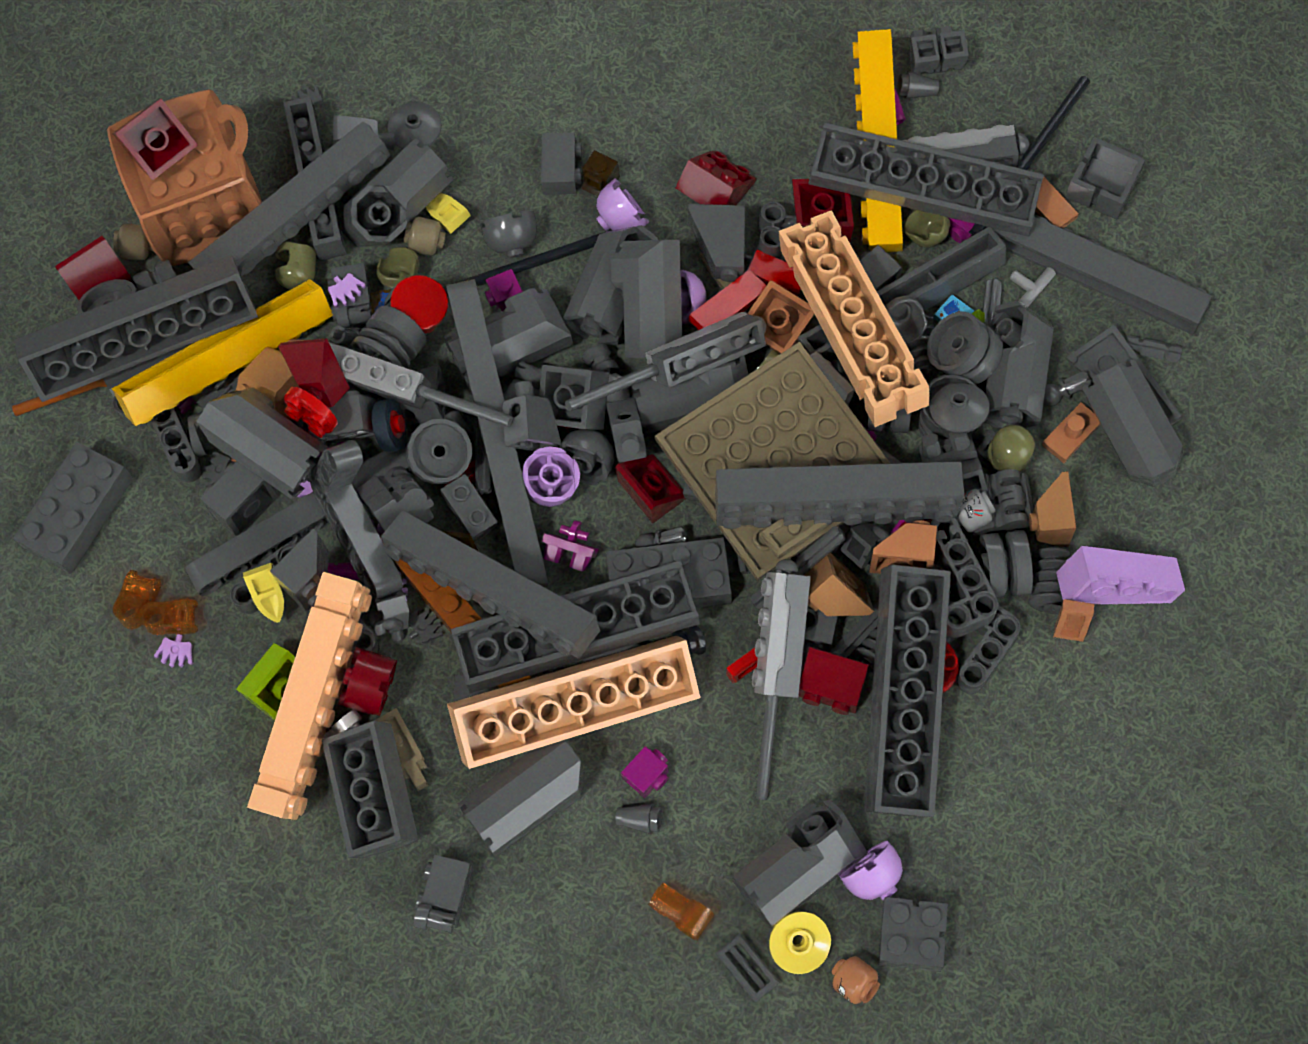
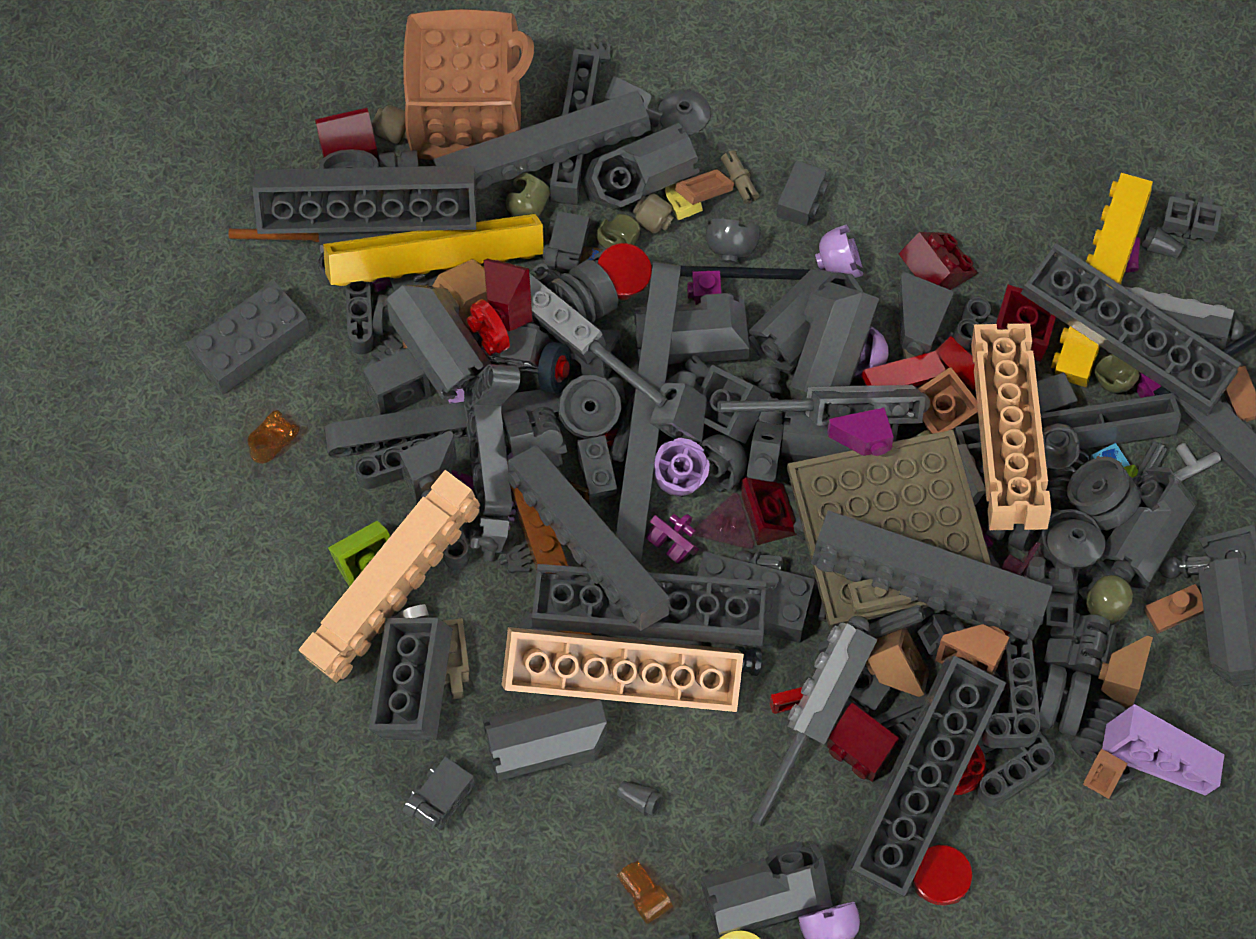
camera: 15 degrees right, 5 degrees down
slope [112,98,198,180] -> none
clear orange piece [139,599,198,635] -> none
lavender piece [154,634,193,668] -> none
light yellow plate [243,563,284,623] -> none
lavender piece [328,273,366,308] -> none
dark red brick [338,647,397,716] -> none
dark brown window [581,150,620,197] -> none
magenta brick [621,746,669,799] -> none
light grey head [955,488,996,532] -> none
none -> nougat tile [675,169,734,205]
none -> clear pink piece [694,493,754,549]
none -> dark tan pin [721,150,759,204]
none -> magenta slope [827,408,894,456]
none -> red tile [912,845,972,905]
none -> clear pink piece [1001,542,1040,576]

